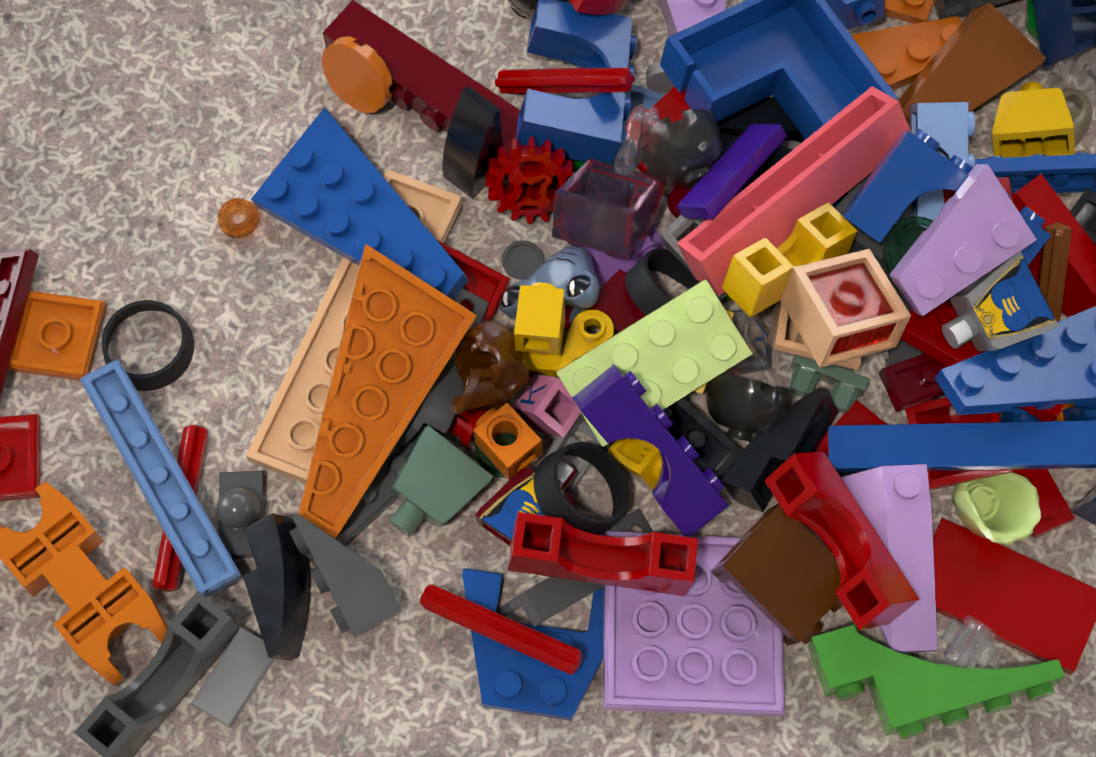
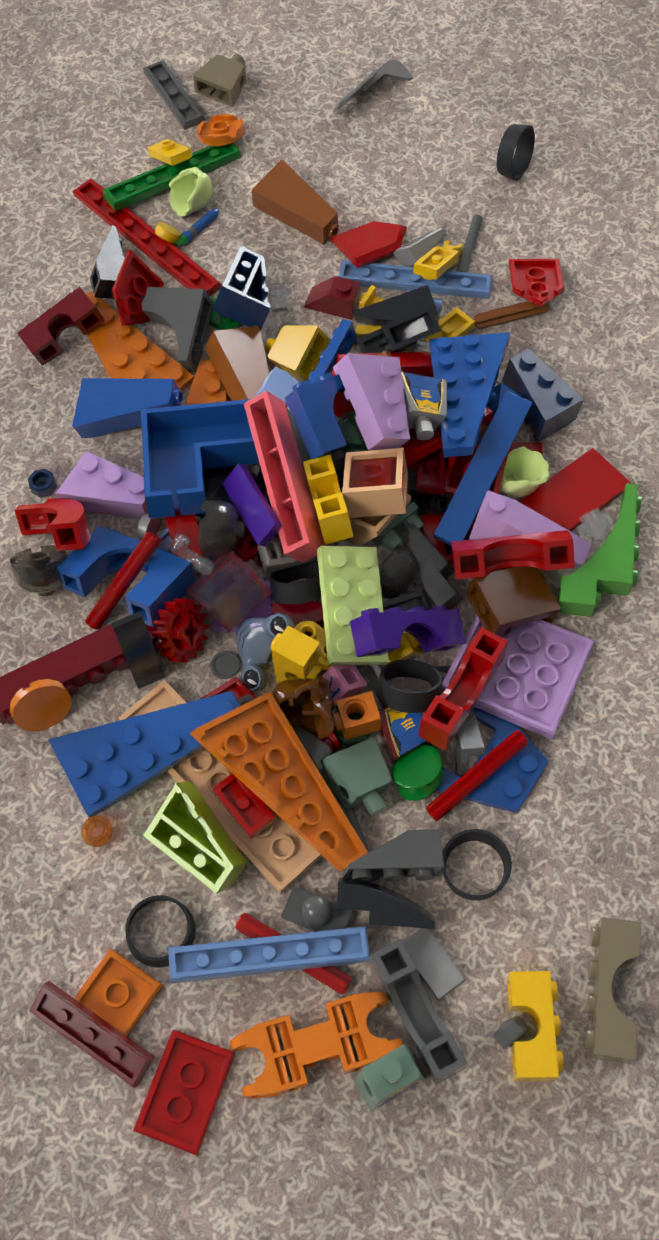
camera: 65 degrees left, 5 degrees down
none -> lime wedge [143,781,247,894]
none -> red plate [212,773,276,839]
none -> sand green torso [354,1045,427,1111]
none -> green piece [391,745,444,801]
none -> black pin [410,494,448,516]
none -> black tyre [442,829,512,901]

